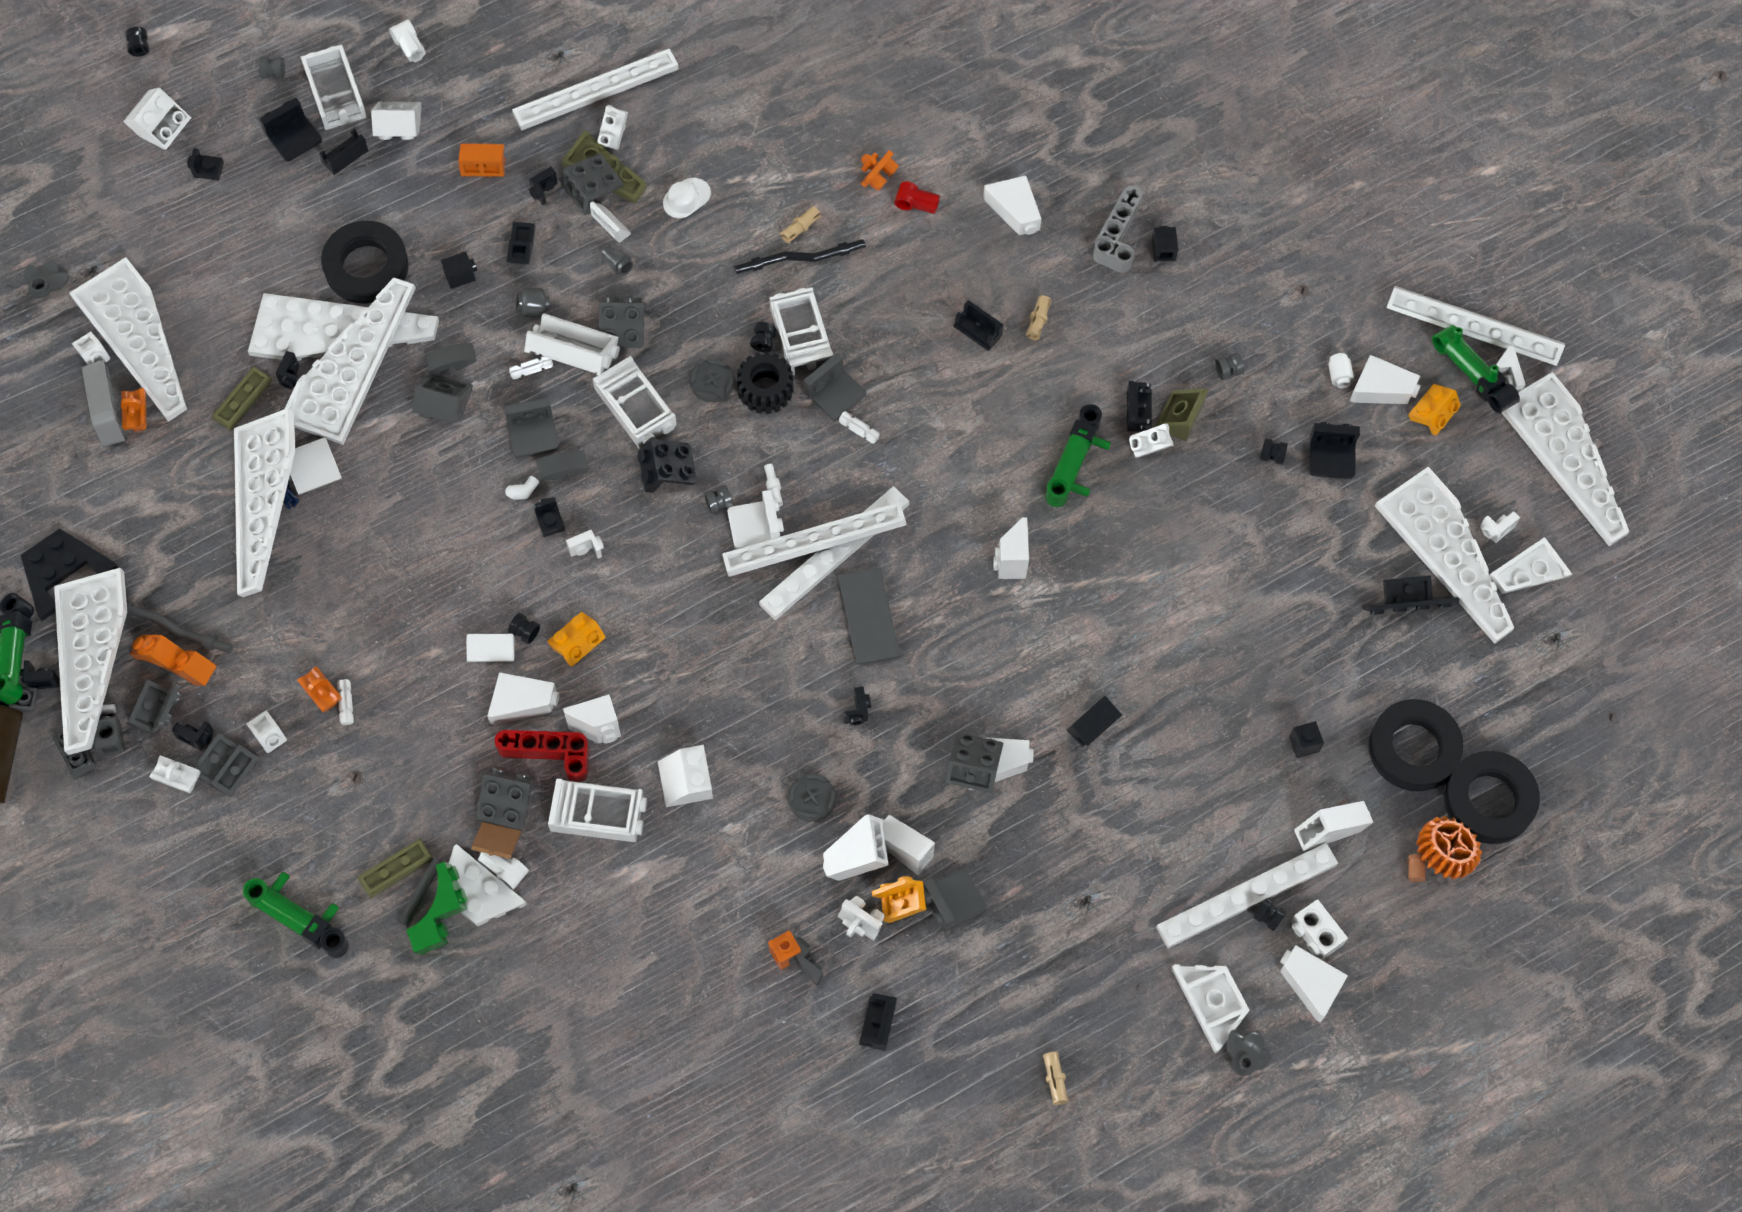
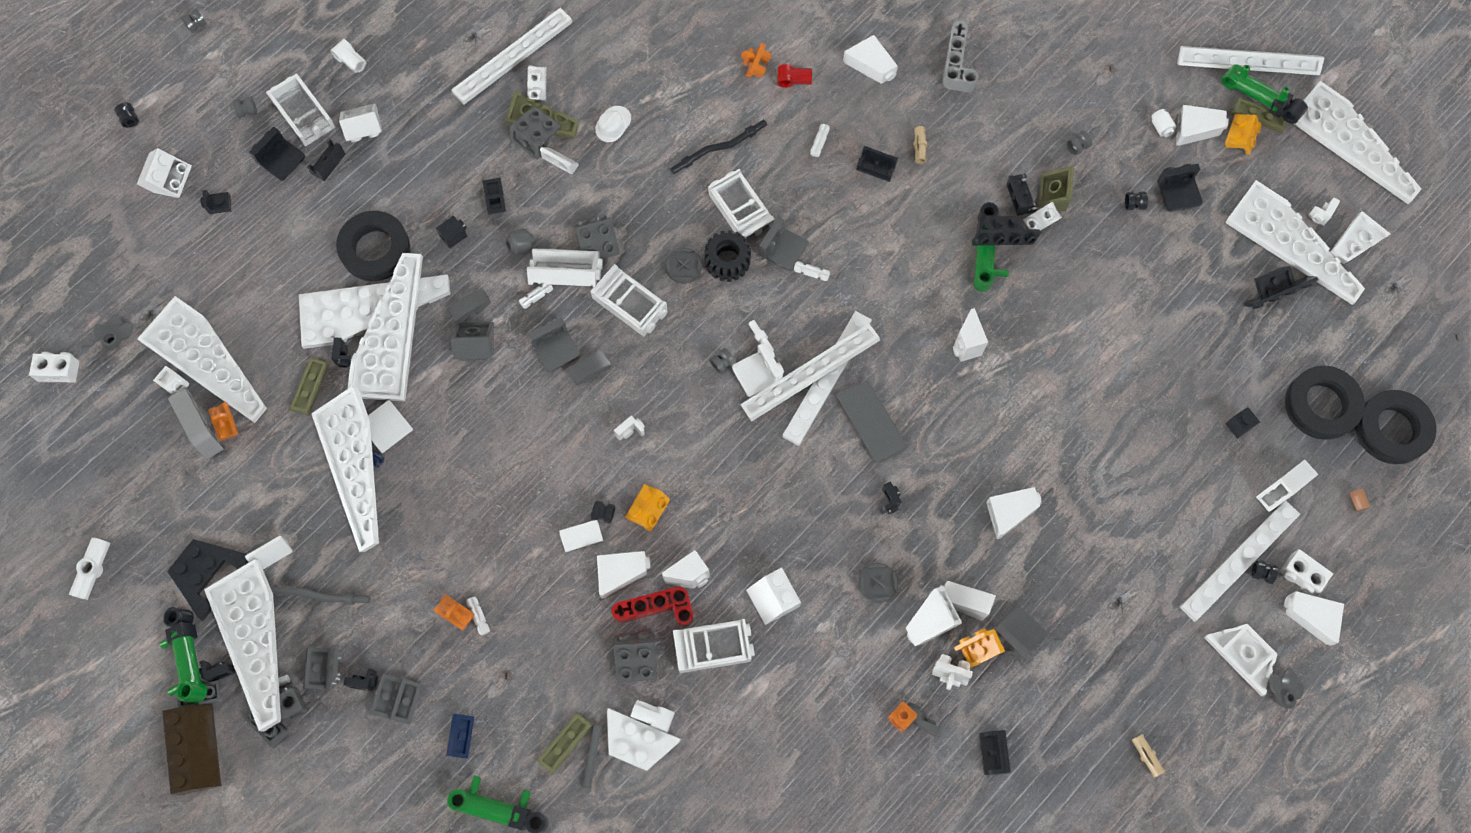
camera: 15 degrees left, 5 degrees up
orange arch [129,635,217,686] -> none
white hips [149,755,201,793] -> none
white bracket [247,710,287,753] -> none
green arch [406,862,468,955] -> none
orange hinge [458,144,506,177] -> none
medium nougat piece [471,822,521,859] -> none
white arm [505,476,539,500] -> none
black bracket [529,167,558,205] -> none
black bracket [533,498,565,537] -> none
dark grey cone [601,246,633,275] -> none
black bracket [638,439,697,493] -> none
black wheel [750,322,777,353] -> none
tan pin [780,206,821,244] -> none
dark grey bracket [945,732,1004,793] -> none
black hinge [1066,696,1122,747] -> none
black brick [1152,226,1178,262] -> none
orange gear [1416,816,1482,880] -> none
white slope [1496,345,1526,392] -> none
none -> white slope [245,536,292,569]
none -> dark blue plate [446,714,475,759]
none -> white axle [810,124,830,157]
none -> black bracket [971,216,1041,246]
none -> olive tile [1231,97,1287,133]

